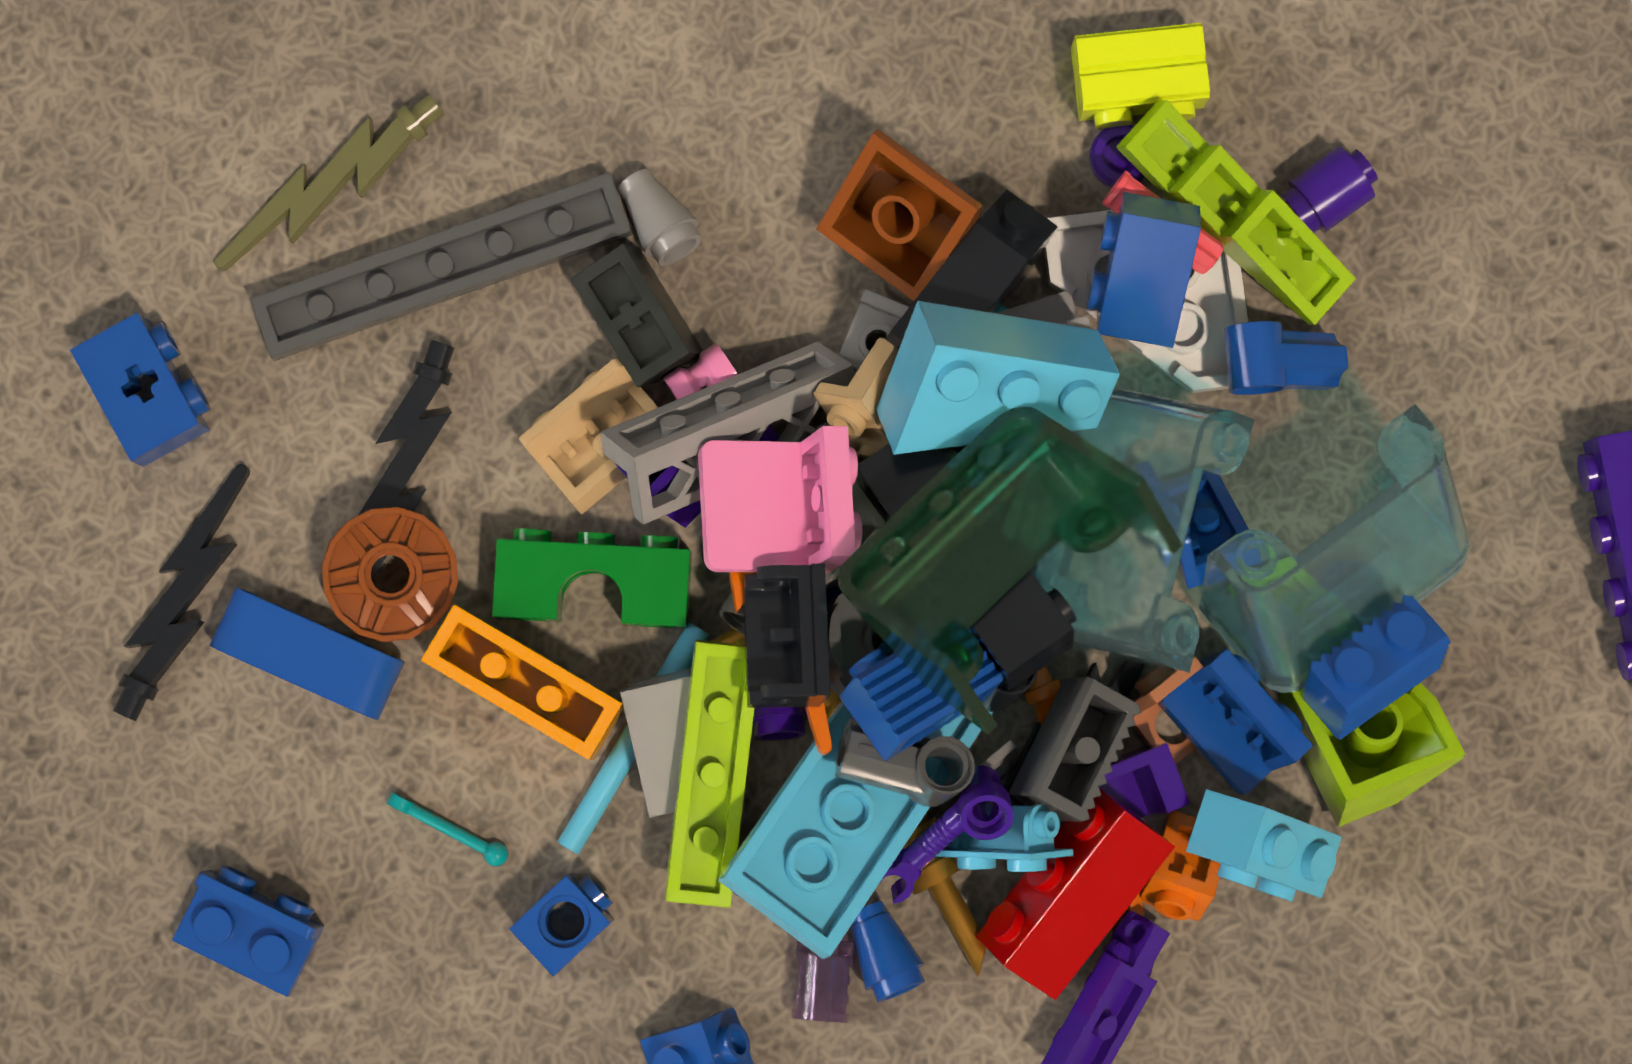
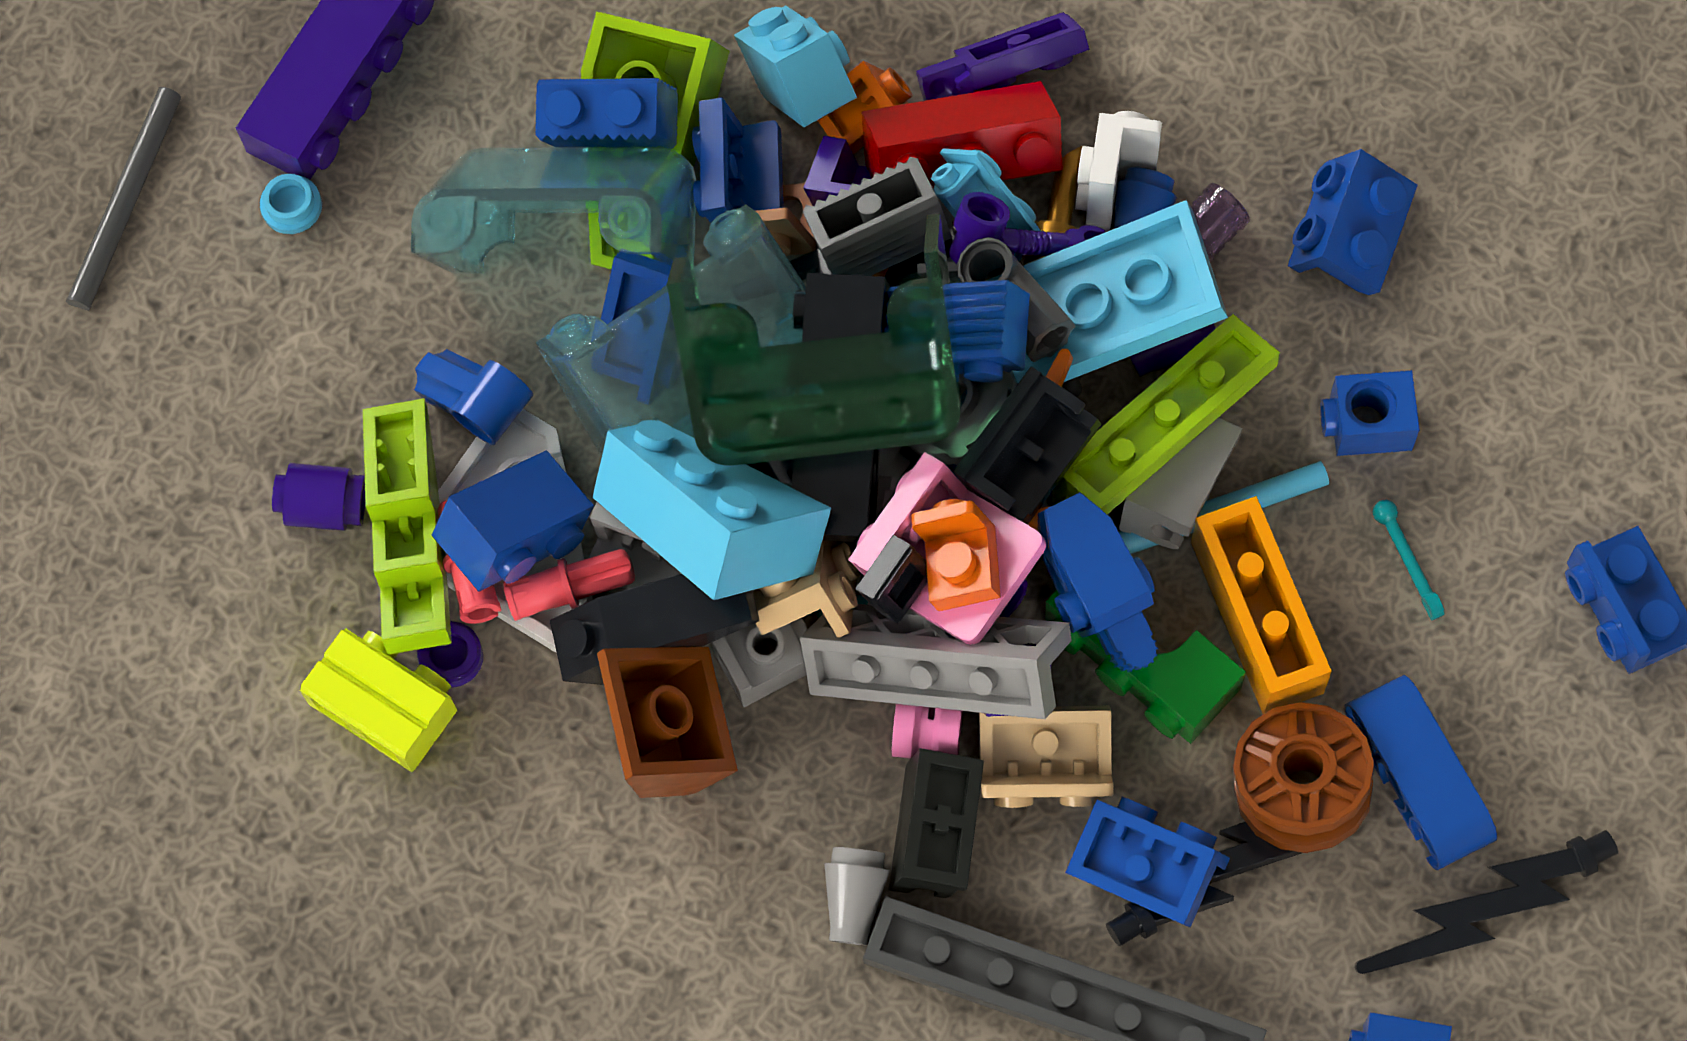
camera: 135 degrees left, 15 degrees down
none -> medium azure plate [260,174,322,234]
none -> coral axle [503,549,635,621]
none -> black tile [855,534,928,624]
none -> orange bracket [911,499,1001,612]
none -> blue hinge [1038,492,1158,672]
none -> blue bracket [1065,796,1230,928]
none -> white bracket [1075,111,1162,232]

